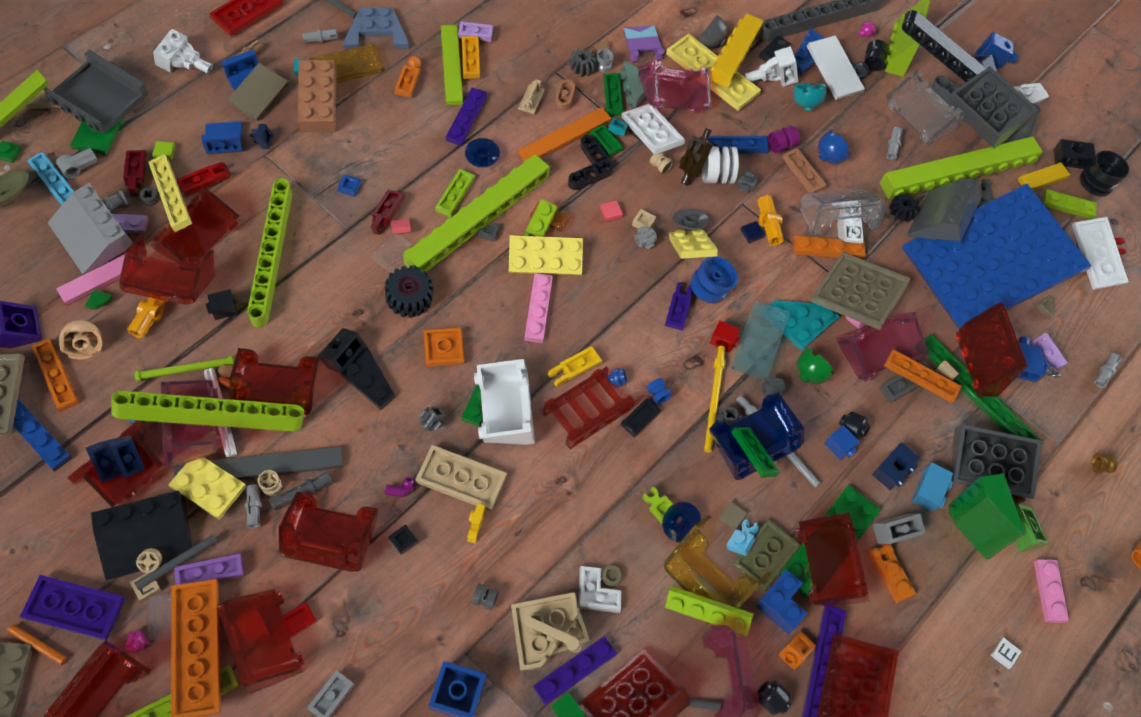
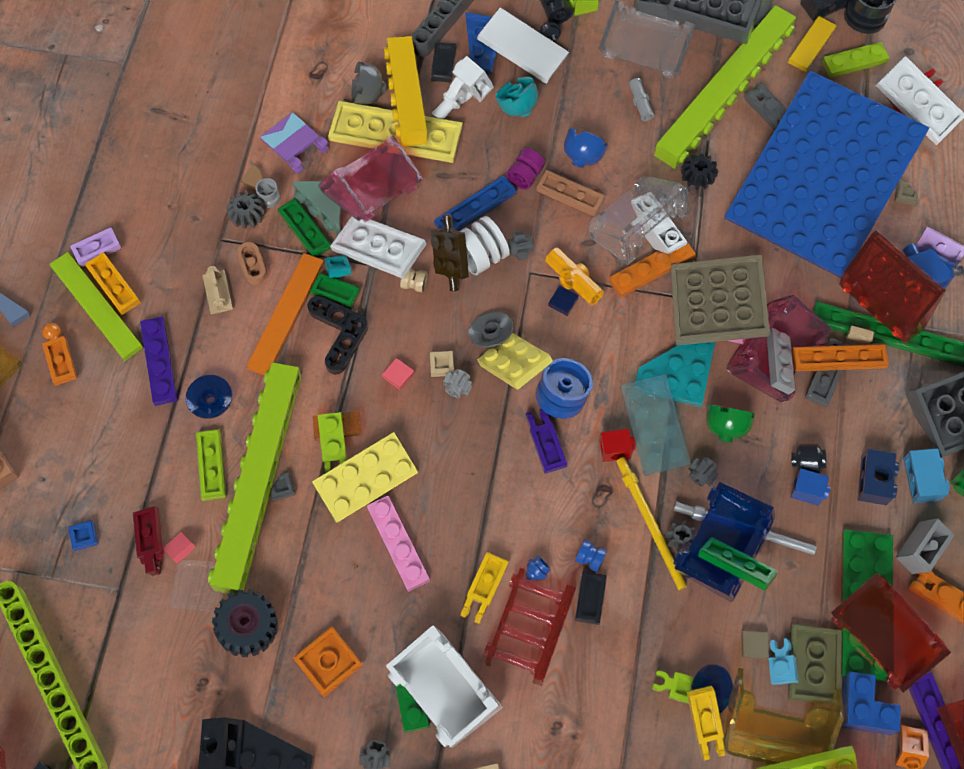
camera: 25 degrees left, 5 degrees up
dark grey slope [907,178,982,241] -> none
none -> yellow hinge [687,686,725,761]
none -> light grey plate [767,328,795,395]

